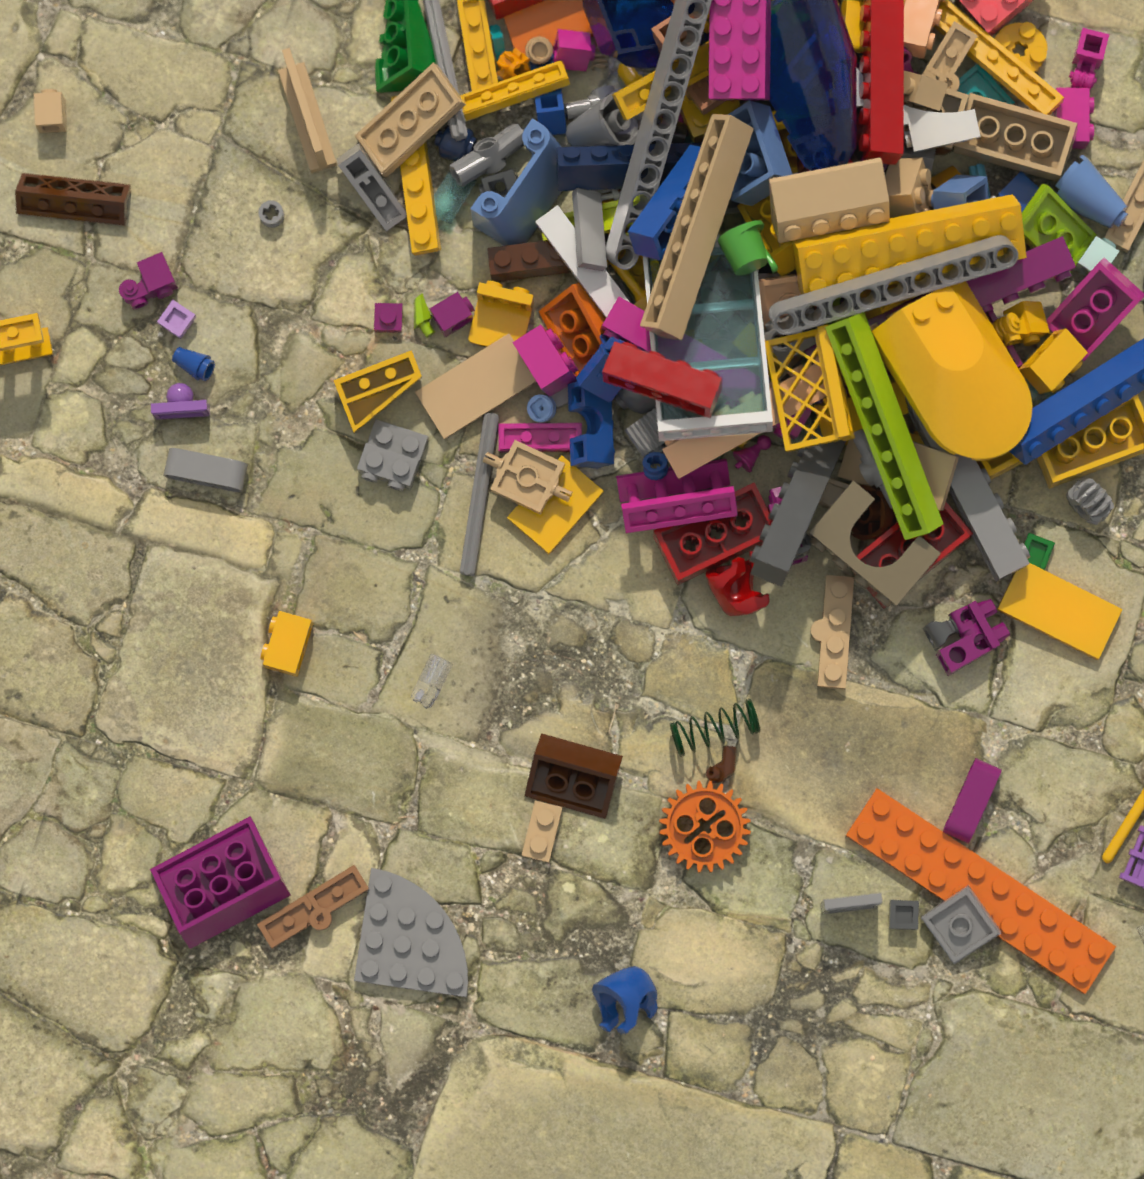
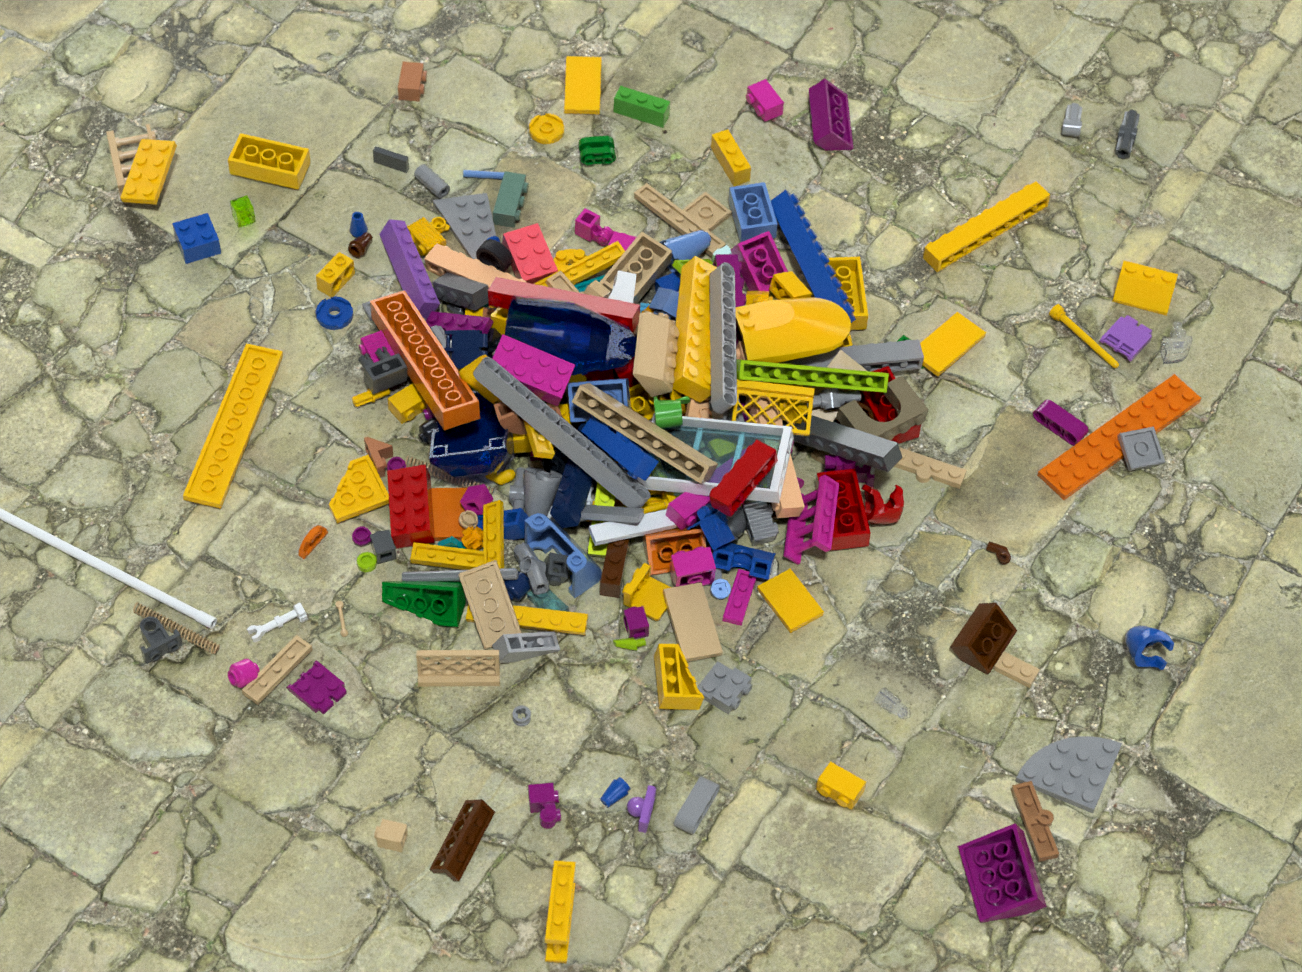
camera: 80 degrees left, 25 degrees down
lavender plate [157,300,197,339] -> none
magenta plate [374,303,403,333] -> none
light grey axle [460,413,499,576] -> none
tan plate [483,440,573,515] -> none
blue bush [642,452,668,480] -> none
orange gear [659,781,751,873] -> none
dark green piece [670,698,761,757] -> none
light grey tile [821,893,882,914] -> none
dark grey plate [889,900,919,930] -> none
magenta hips [923,599,1010,676] -> none
light grey gear [1066,477,1114,525] -> none

